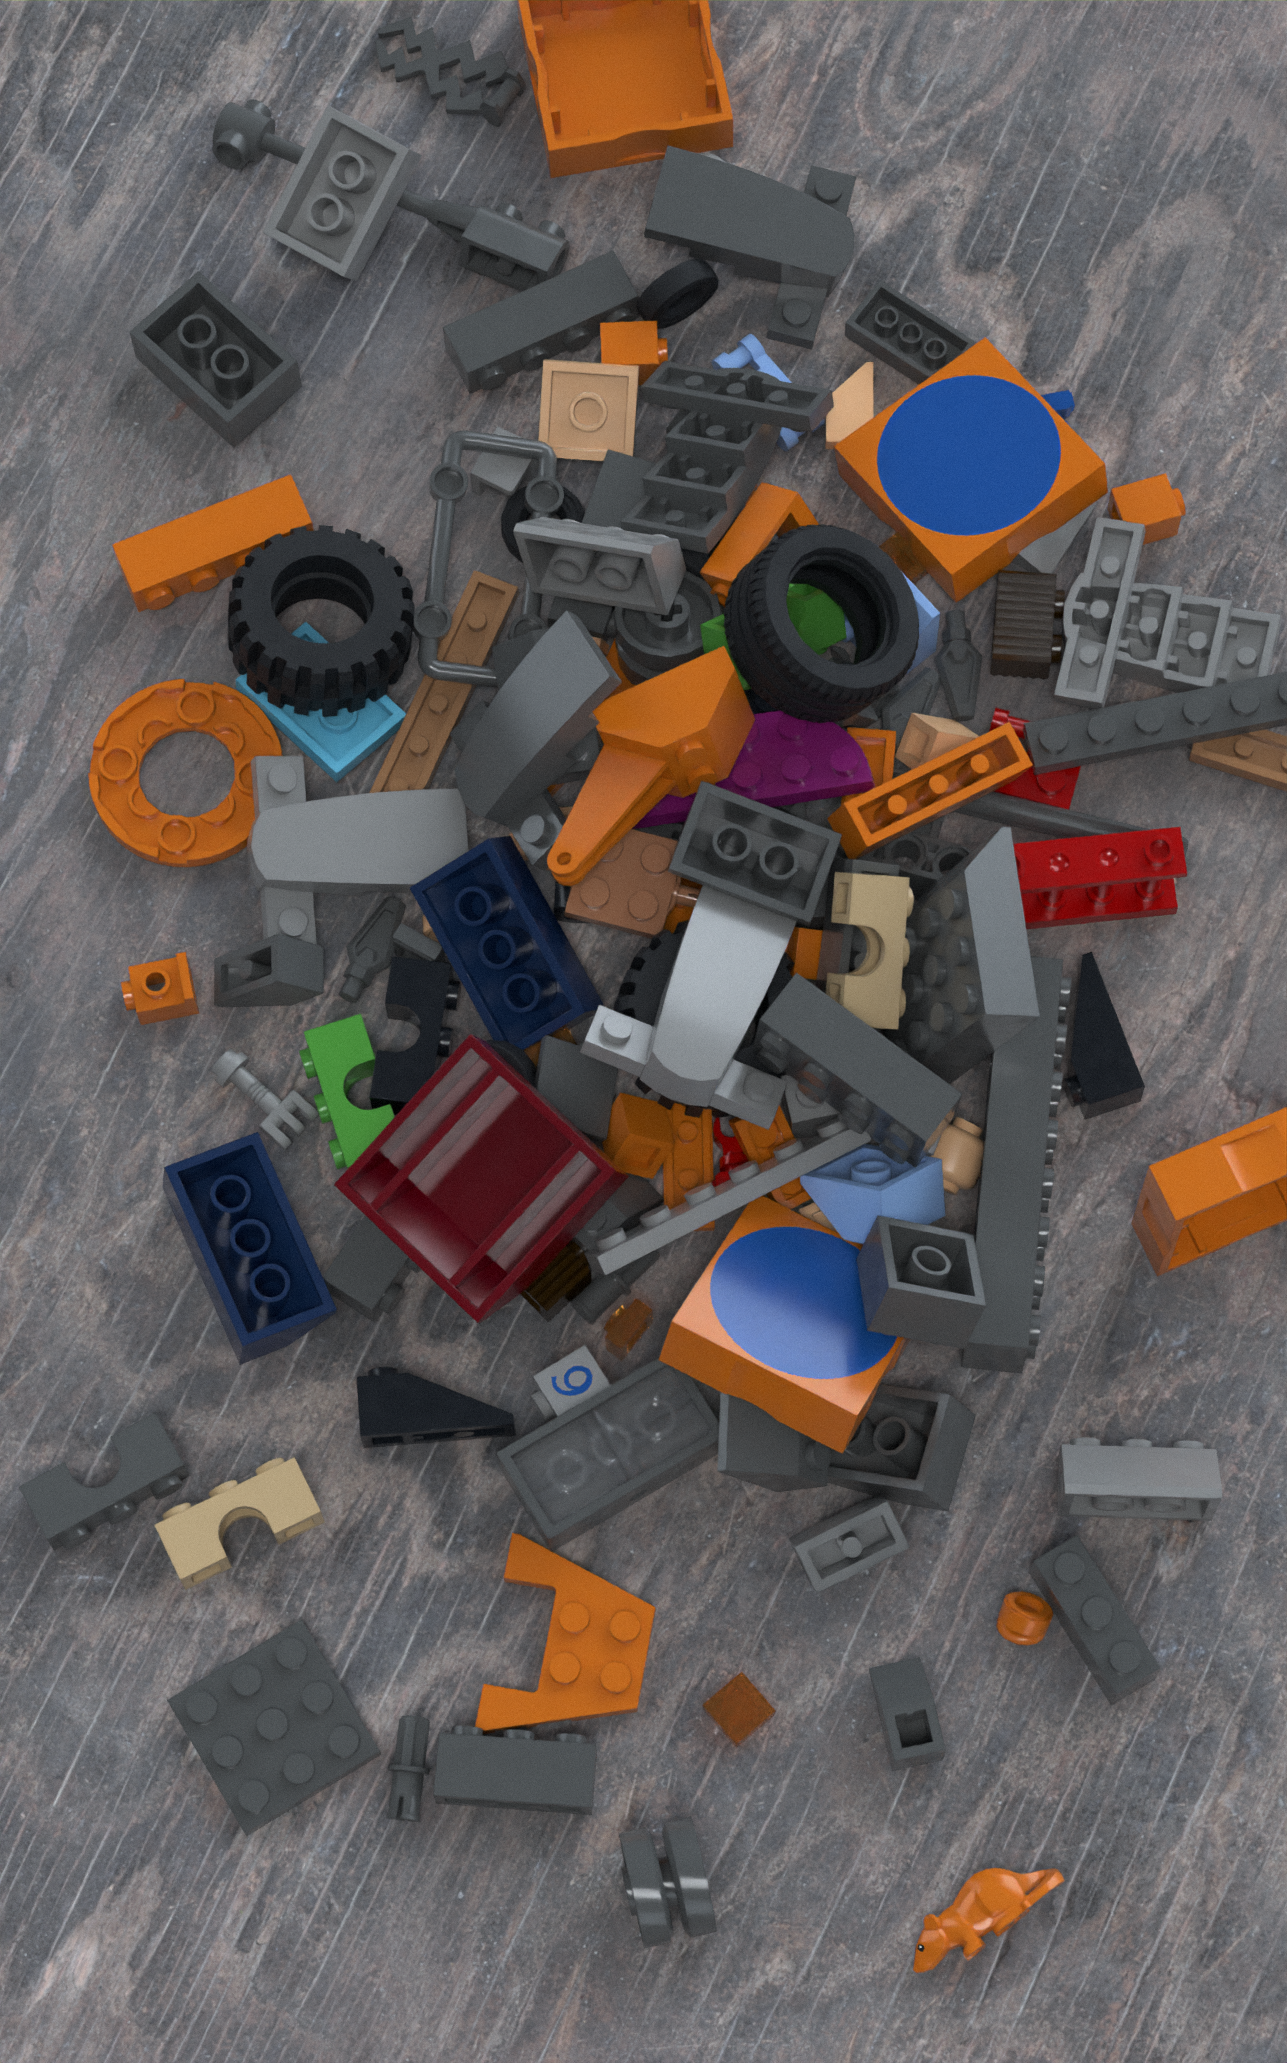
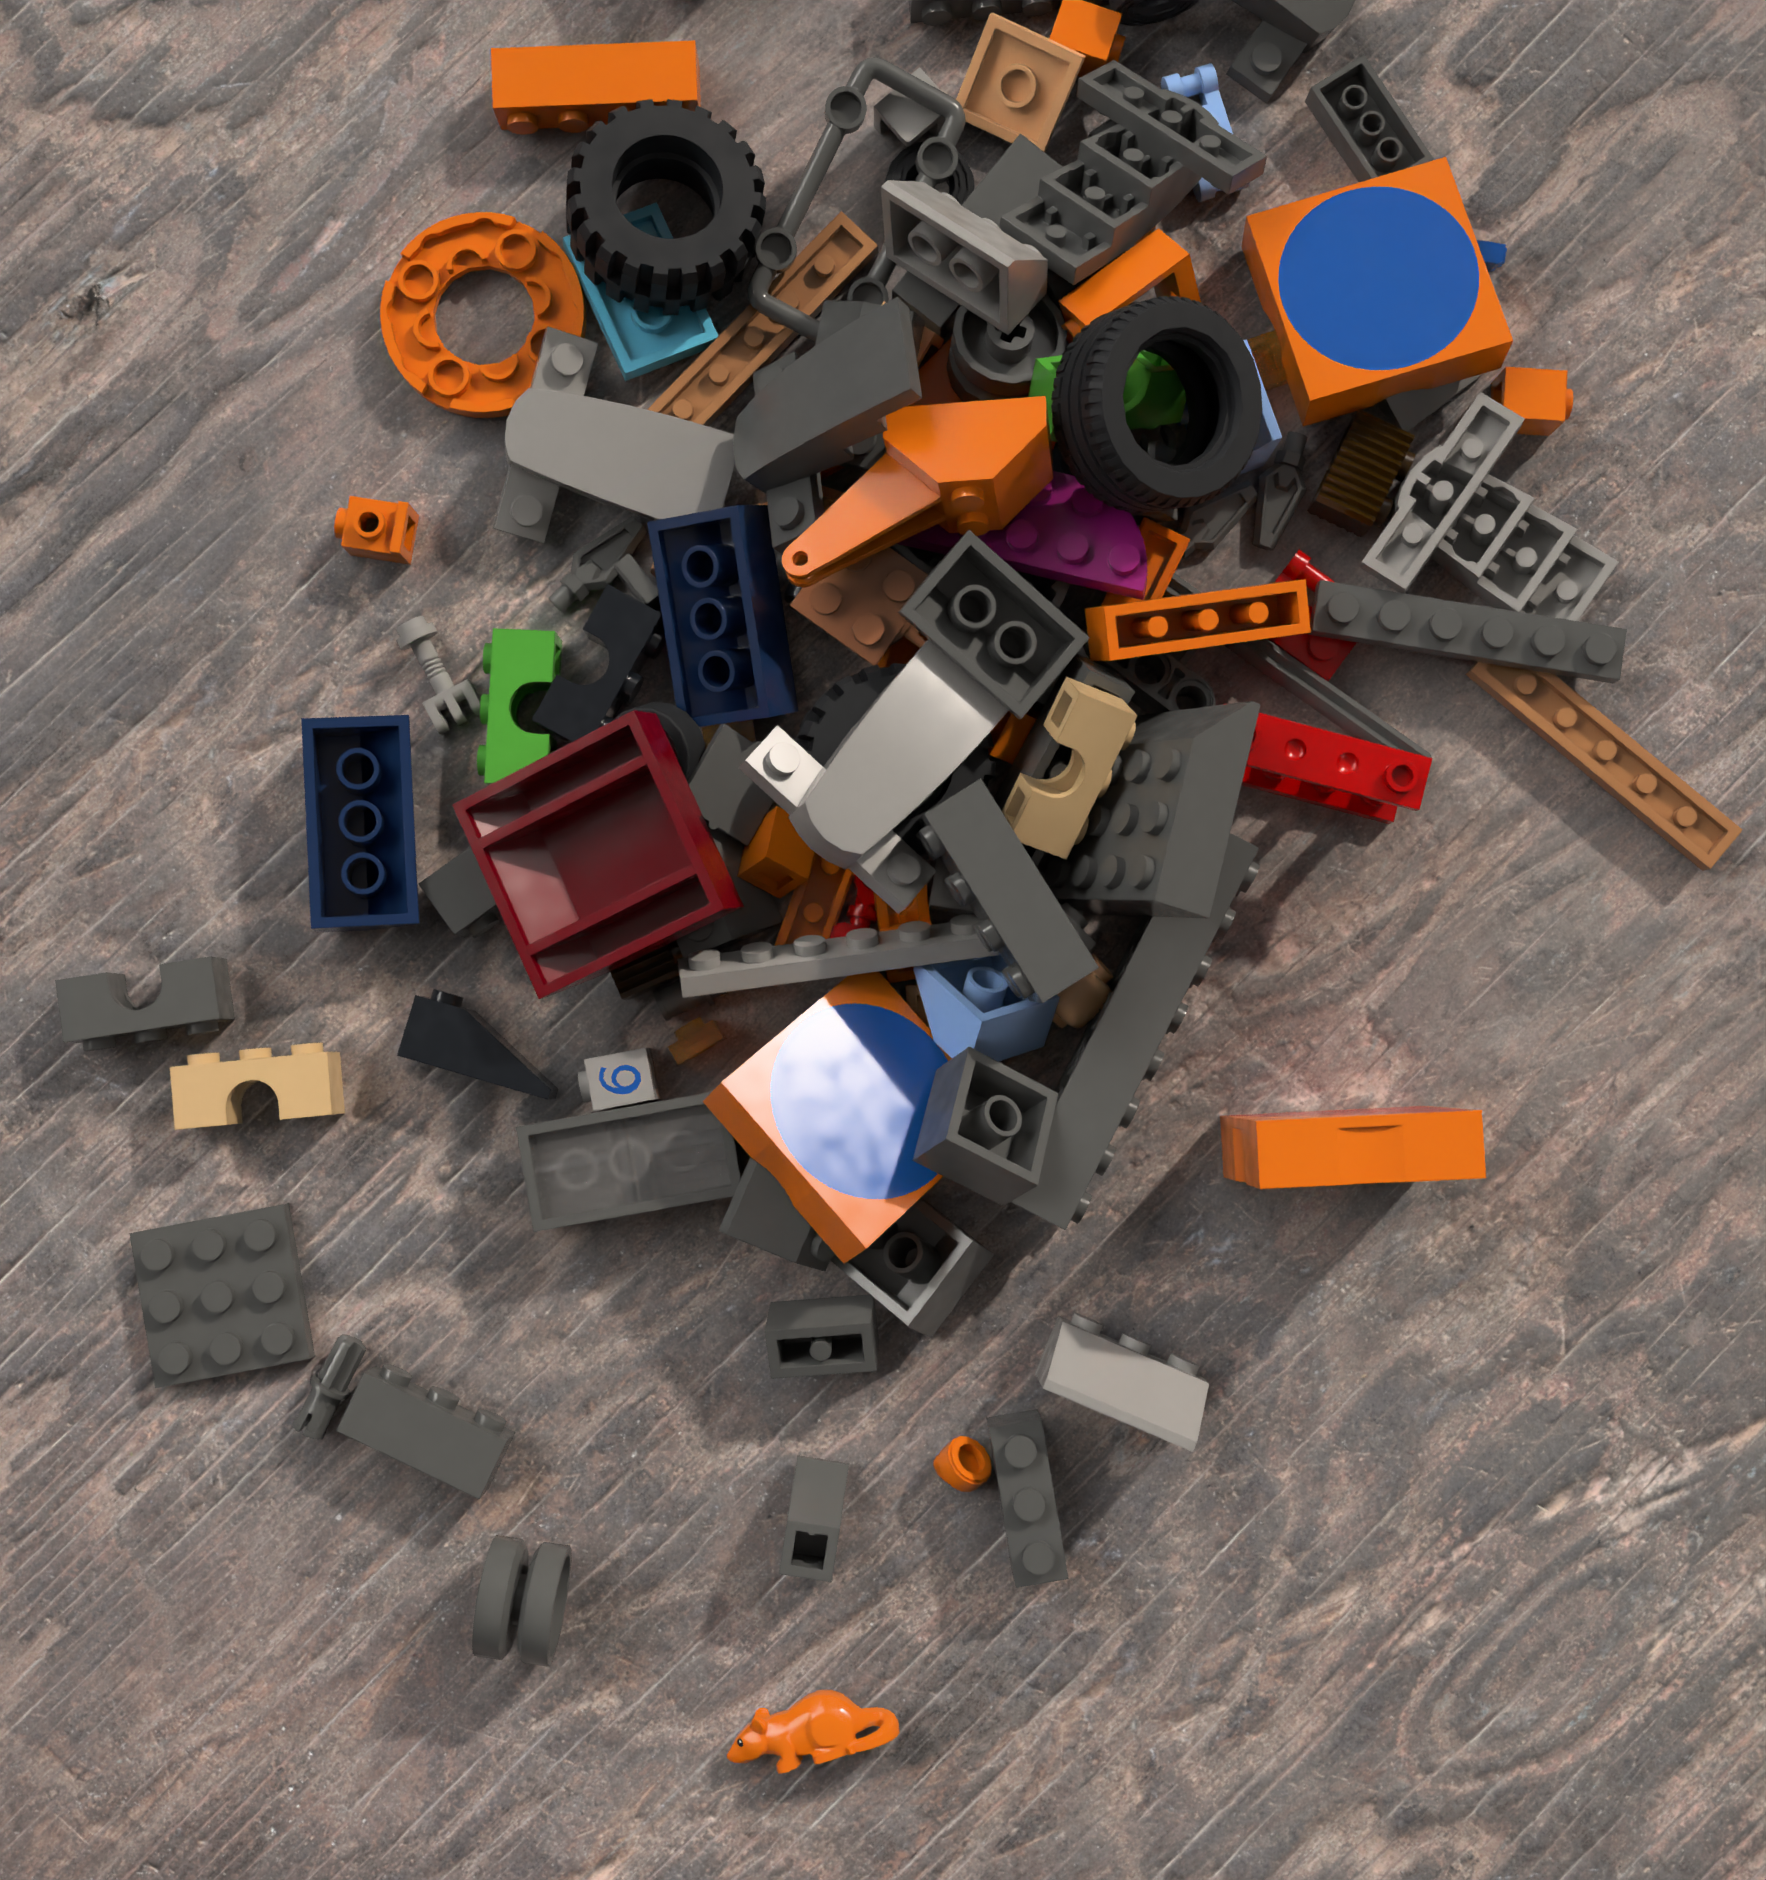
camera: 15 degrees right, 15 degrees up
dark grey slope [214,934,325,1007] -> none
orange wing [475,1533,656,1734] -> none
clear orange plate [702,1672,776,1748] -> none
light nougat tile [826,362,874,449] -> none
light nougat panel [895,713,979,769] -> none
black slope [1063,952,1145,1120] -> none

